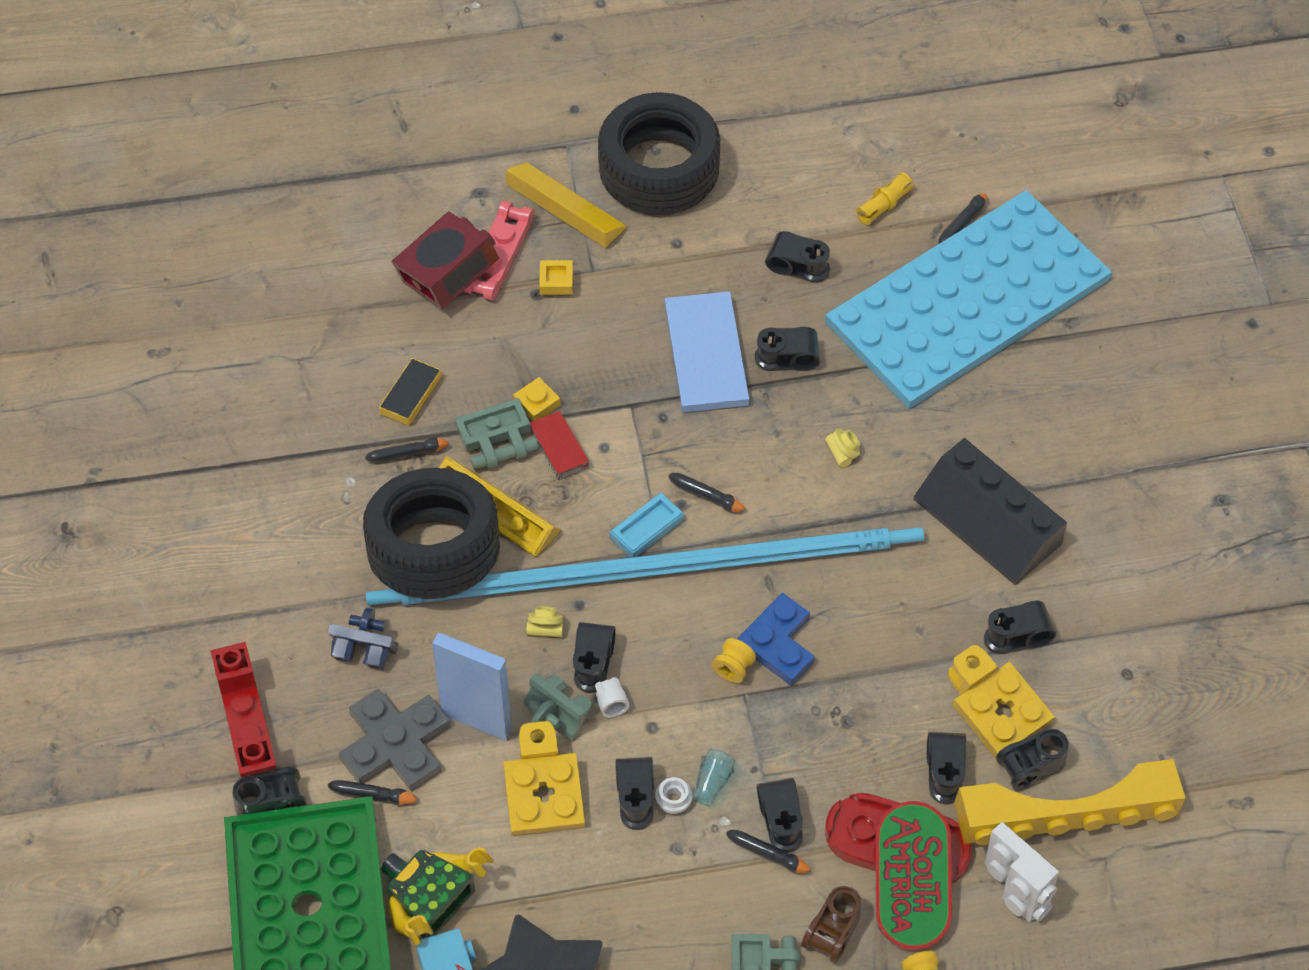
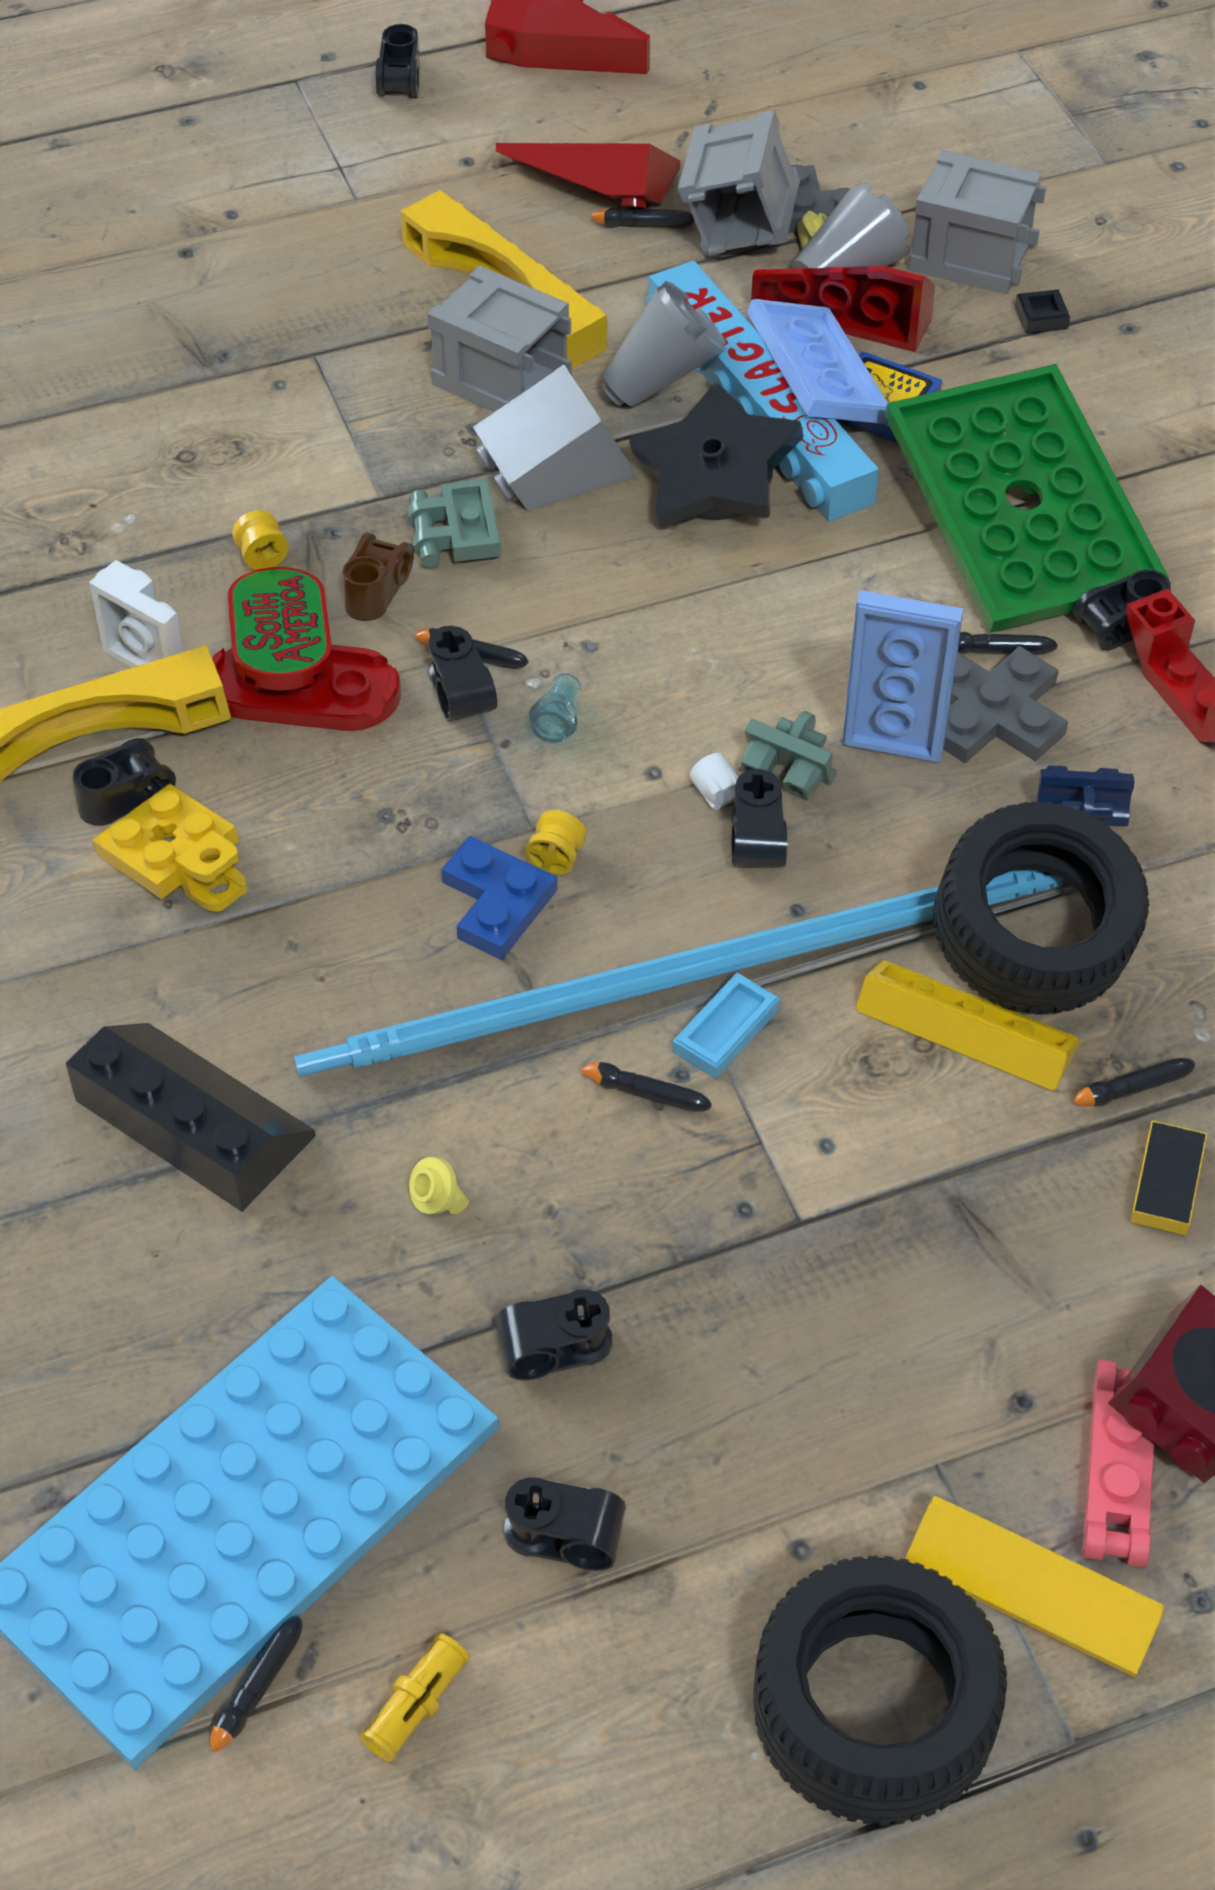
camera: 170 degrees right, 5 degrees down
torso [381,847,494,946] -> none
sand green plate [455,398,539,470] -> none
yellow plate [503,721,585,836] -> none
yellow plate [513,377,561,422] -> none
light yellow plate [526,606,563,637] -> none
red tile [530,411,589,481] -> none
yellow plate [539,260,573,295] -> none
black piece [616,757,654,830] -> none
white plate [655,777,692,814] -> none
light blue tile [665,291,749,413] -> none
black piece [926,732,966,804] -> none
black piece [983,600,1056,654] -> none

